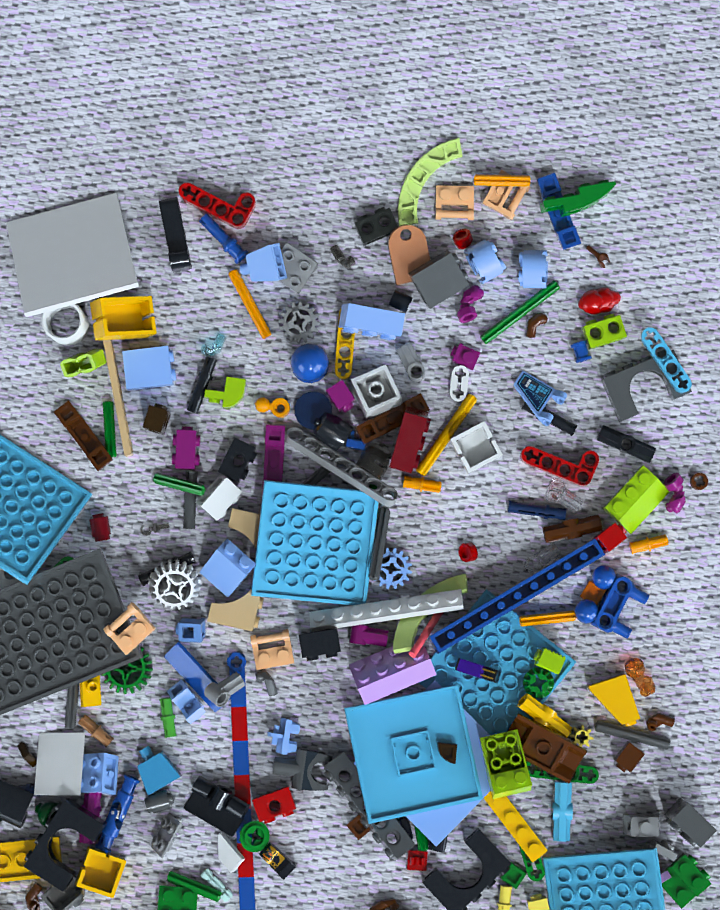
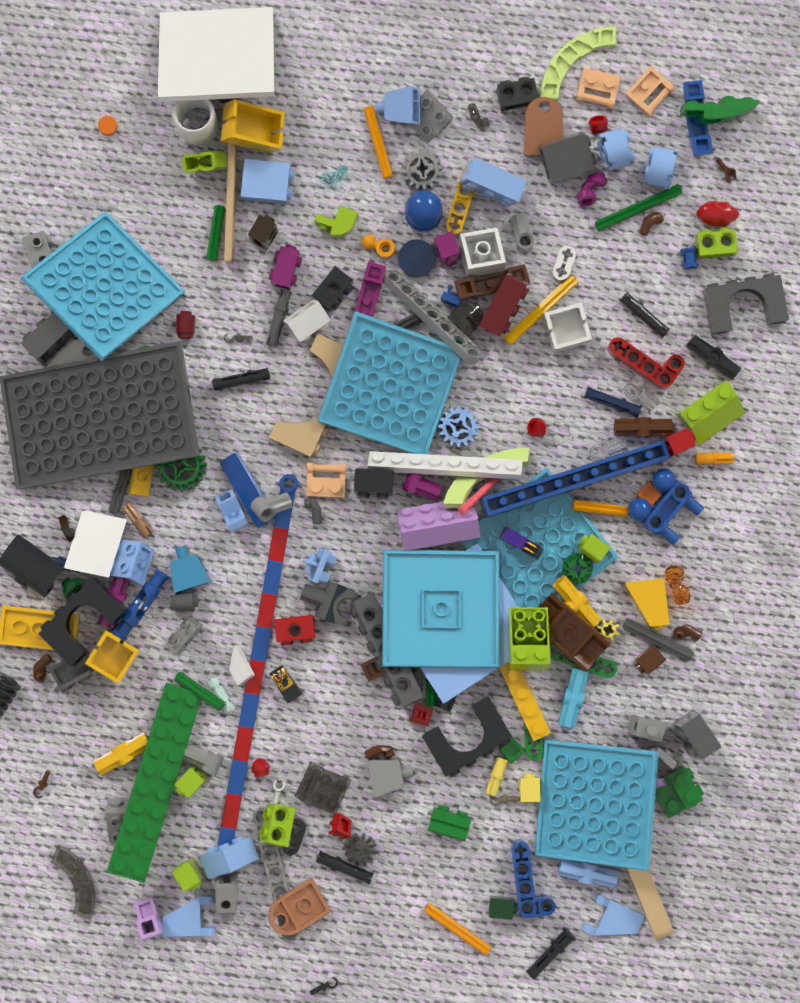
camera: 10 degrees right, 0 degrees up
reddish brown slope [54,400,113,471] -> none
light nougat plate [103,602,156,655] -> none
white gear [148,559,200,611] -> none
green axle [153,473,206,496] -> none
black beam [159,197,192,273] -> none
bright green pin [159,697,177,738] -> none
medium blue brick [176,618,206,643] -> none
red beam [179,183,256,229] -> none
black panel [184,776,250,837] -> none
black pin [187,356,218,414] -> none
blue pin [199,213,249,264] -> none
light blue brick [200,538,256,597] -> none
green gear [239,821,270,852] -> none
black helmet [313,413,353,451] -> none
dark grey axle [368,507,390,581] -> none
black beam [389,290,413,313] -> none
light orange axle [403,476,442,493] -> none
dark brown tile [437,742,457,764] -> none
magenta bracket [450,343,480,371] -> none
light orange axle [474,174,531,187] -> none
flag [513,371,567,426] -> none
medium azure beam [641,328,692,393] -> none
magenta arm [663,473,686,514] -> none
reddish brown bush [690,473,708,490] -> none

